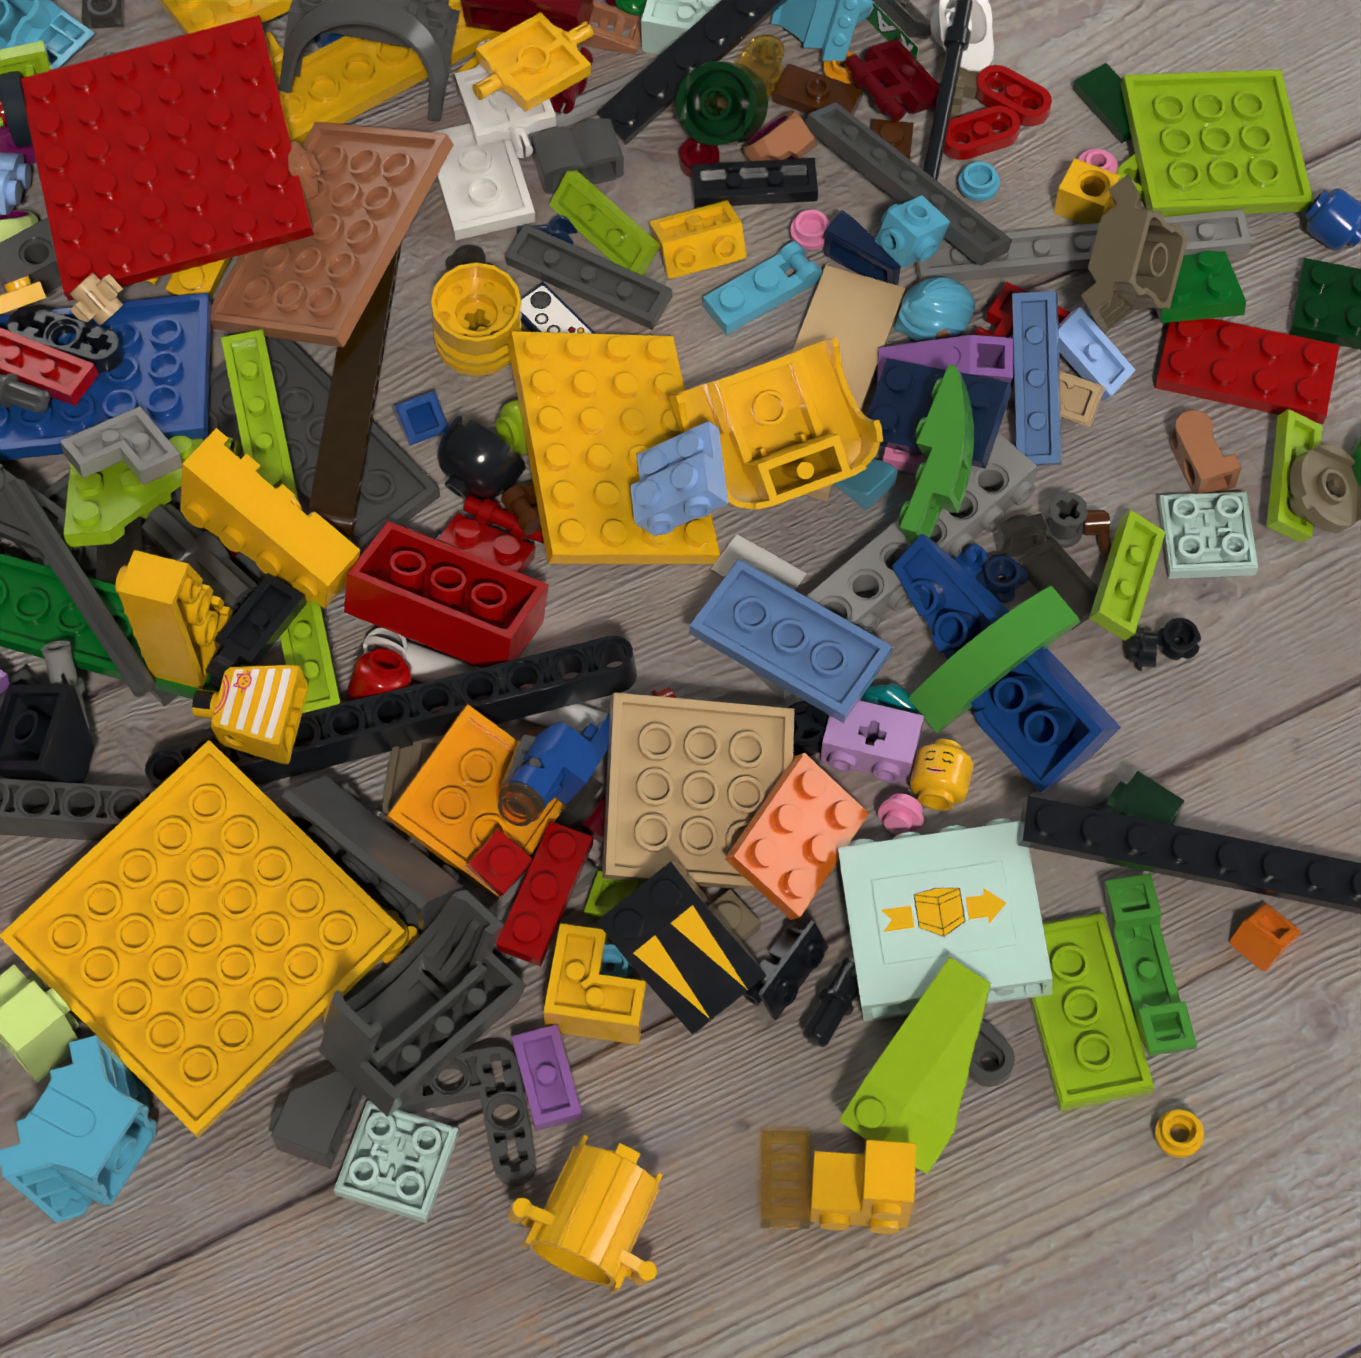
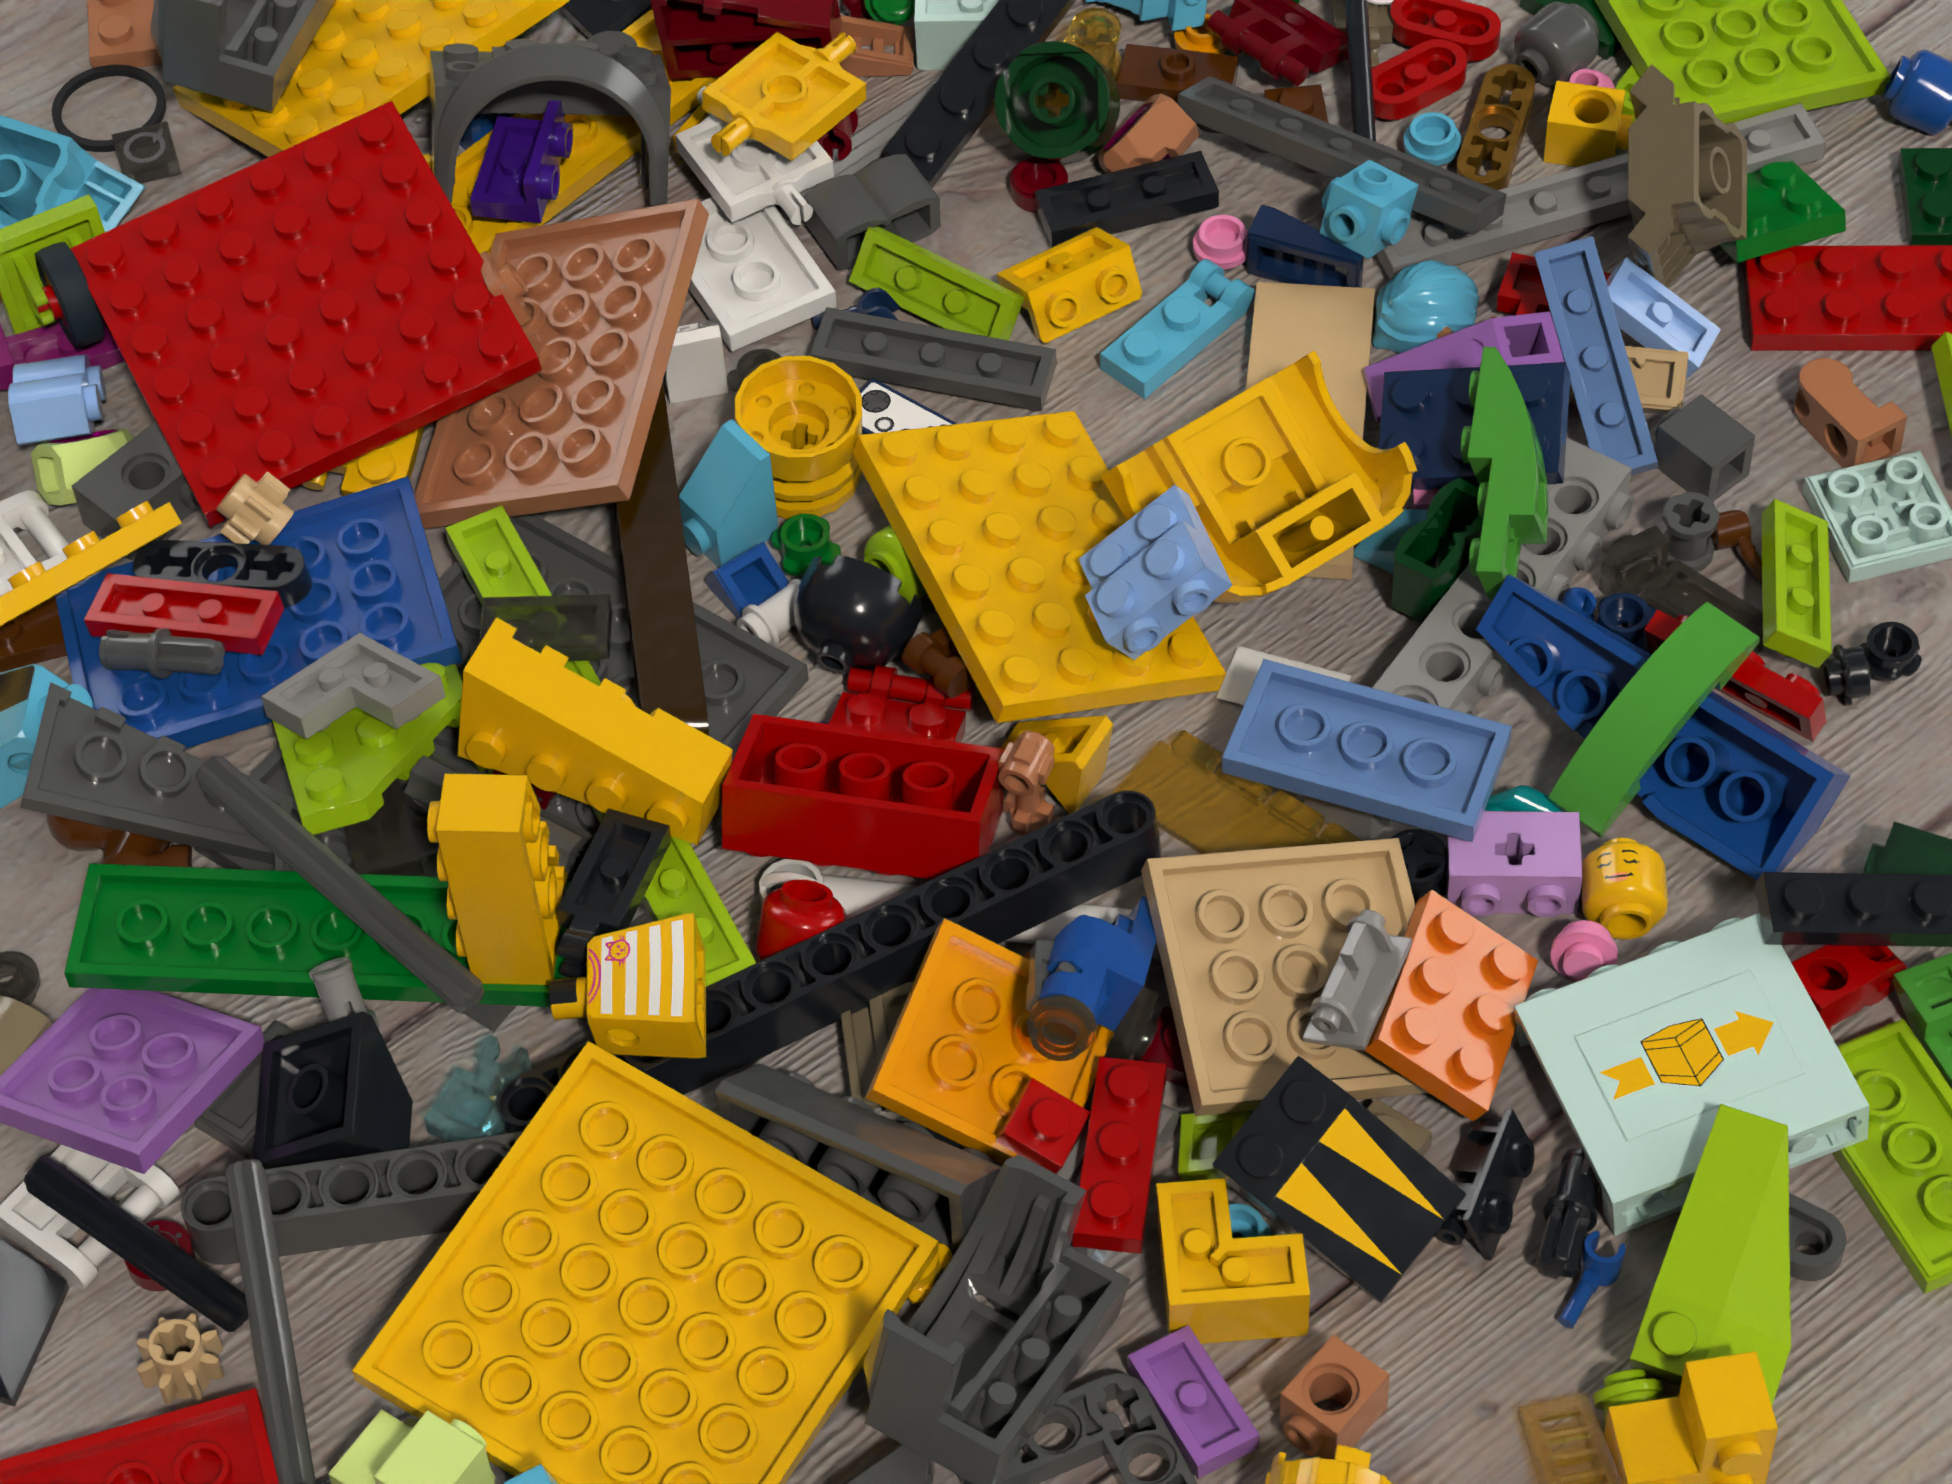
camera: 10 degrees left, 10 degrees down
none -> clear light blue plate [424,1035,531,1142]
none -> dark purple bracket [470,100,573,223]
none -> clear smoke plate [479,594,612,661]
none -> white slope [663,320,728,404]
none -> medium azure slope [679,419,779,568]
none -> white pin [737,579,801,647]
none -> green plate [771,513,841,576]
none -> nougat bar [998,731,1055,835]
none -> yellow slope [1001,715,1113,814]
none -> clear yellow windscreen [1114,730,1364,854]
none -> nougat brick [1279,1335,1390,1460]
none -> light grey hinge [1303,909,1413,1050]
none -> dark green brick [1391,478,1483,622]
none -> pearl gold beam [1456,64,1535,190]
none -> dark grey head [1514,2,1599,88]
none -> blue hand [1558,1231,1626,1329]
none -> lime plate [1592,1369,1664,1423]
none -> red plate [1644,609,1826,742]
none -> dark grey brick [1655,394,1755,502]
none -> red leg [1791,945,1907,1033]

